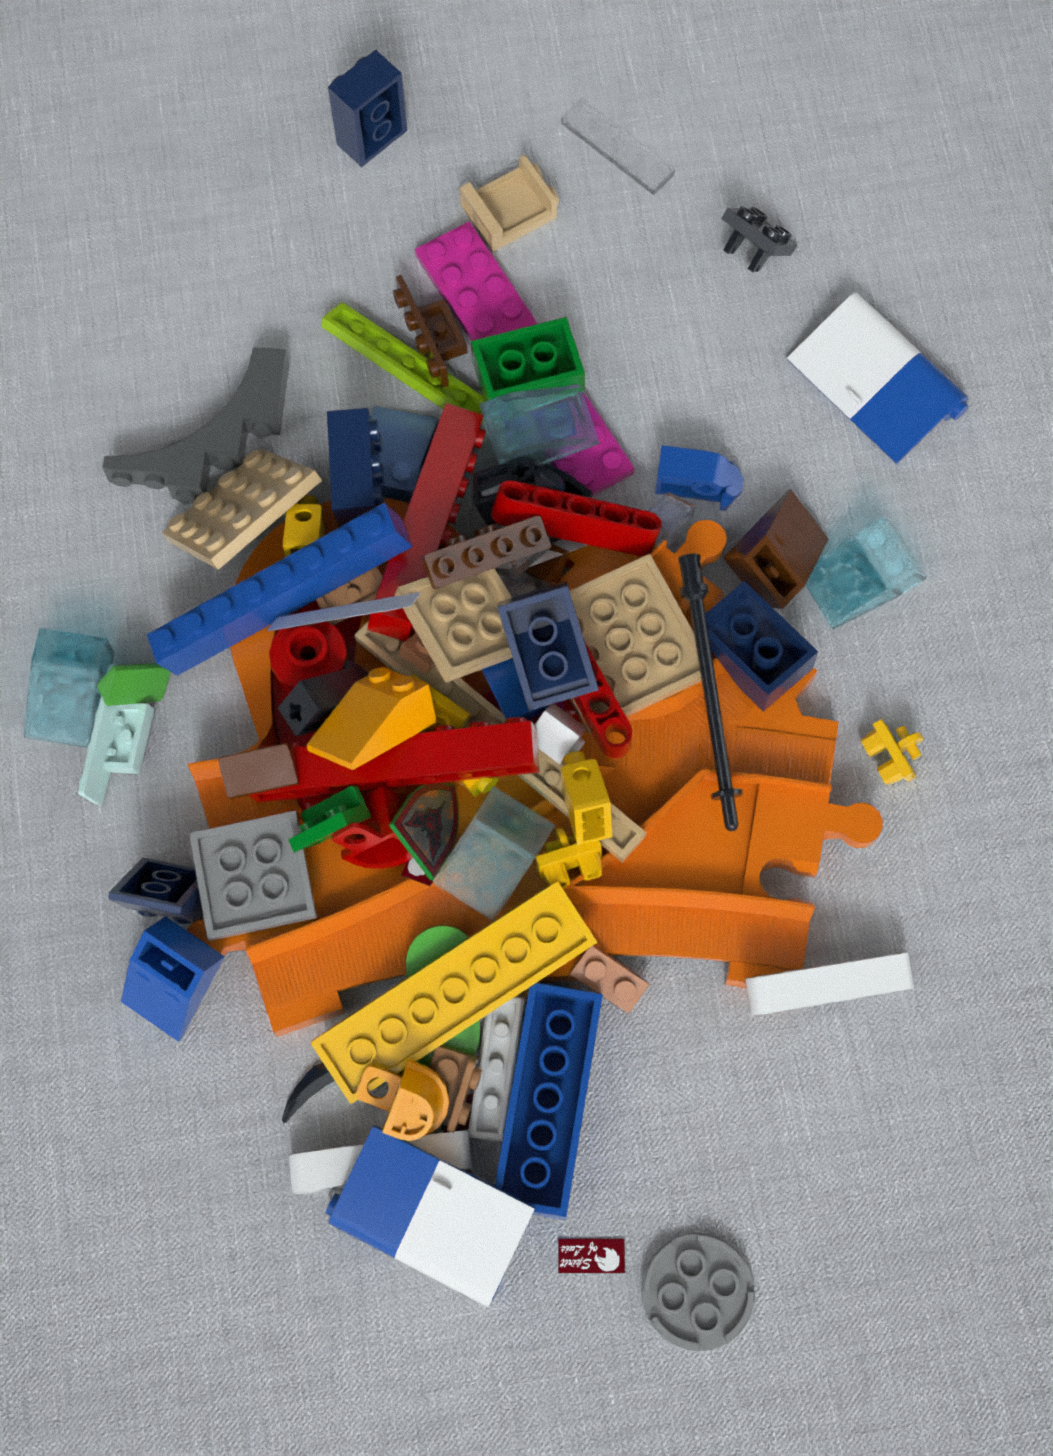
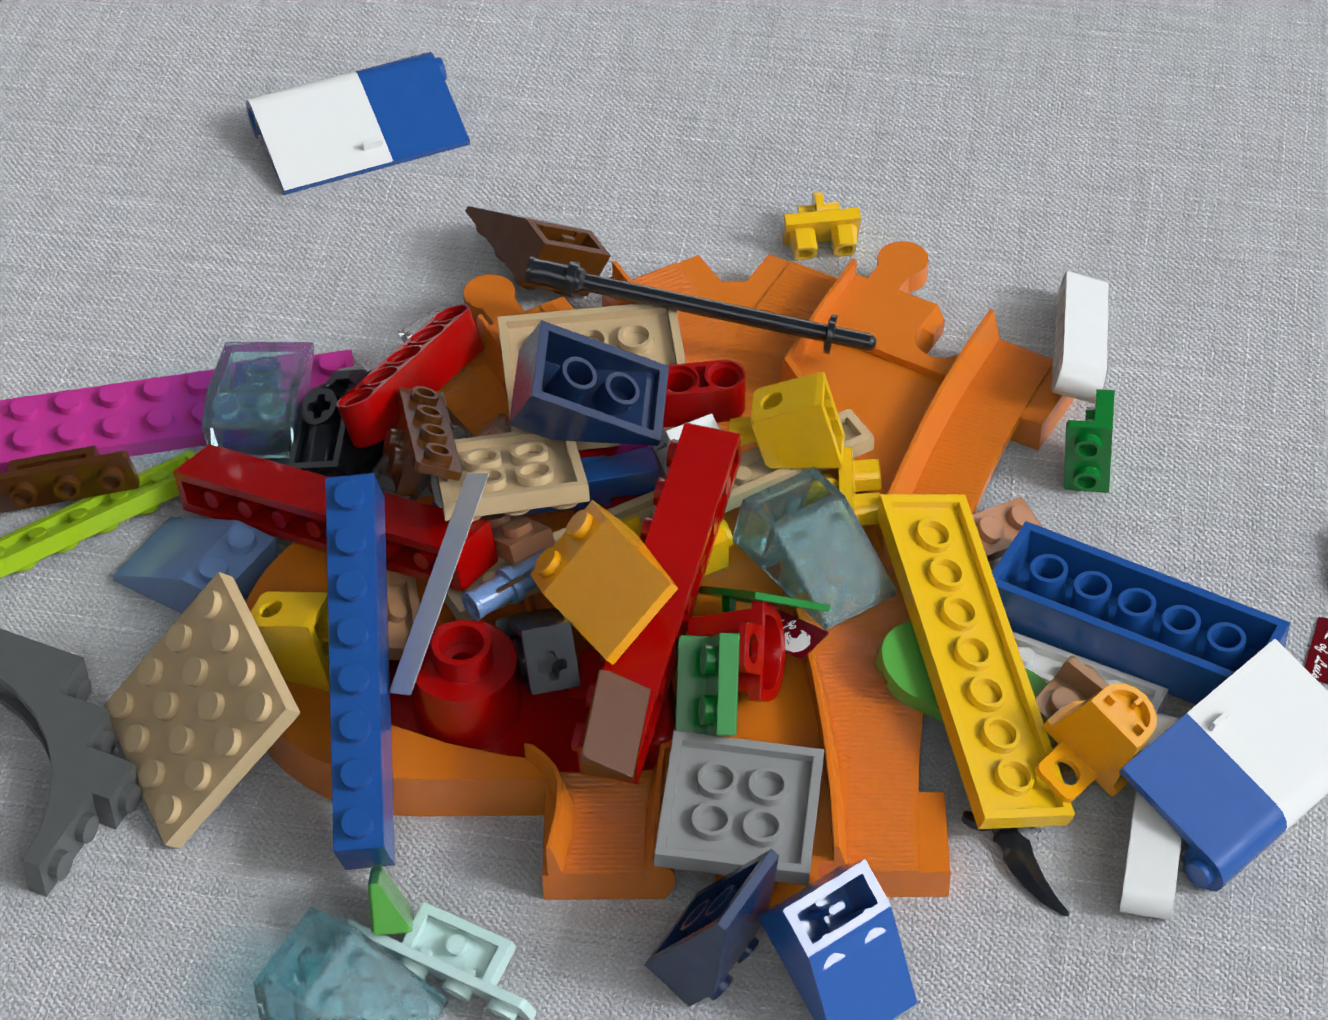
camera: 70 degrees left, 25 degrees down
dark blue brick [327,408,386,527] -> none
green brick [471,317,585,417] -> none
blue piece [655,445,744,511] -> none
dark blue slope [705,581,818,712] -> none
black plate [721,206,798,273] -> none
clear light blue slope [806,516,927,629] -> none
none -> medium blue pin [462,549,546,621]
none -> green bracket [1064,389,1115,493]

